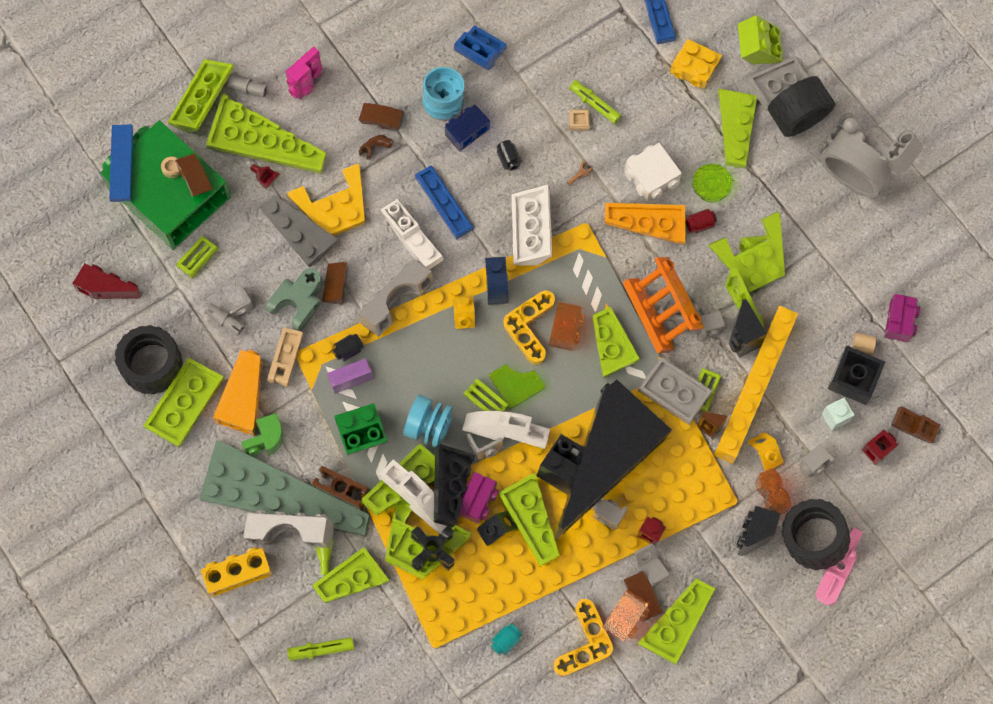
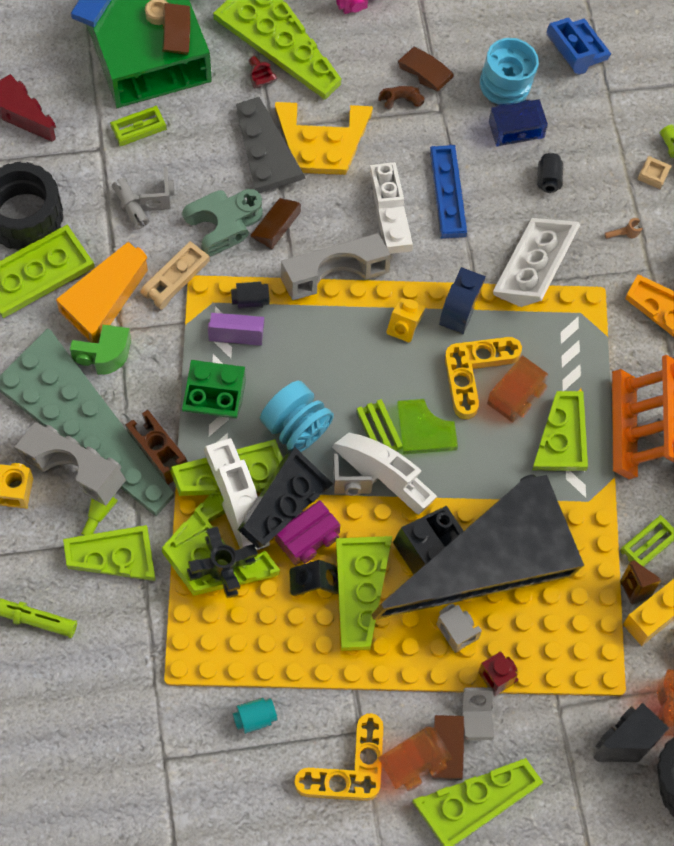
camera: 25 degrees right, 5 degrees down
light grey tile [637,357,713,425] -> none

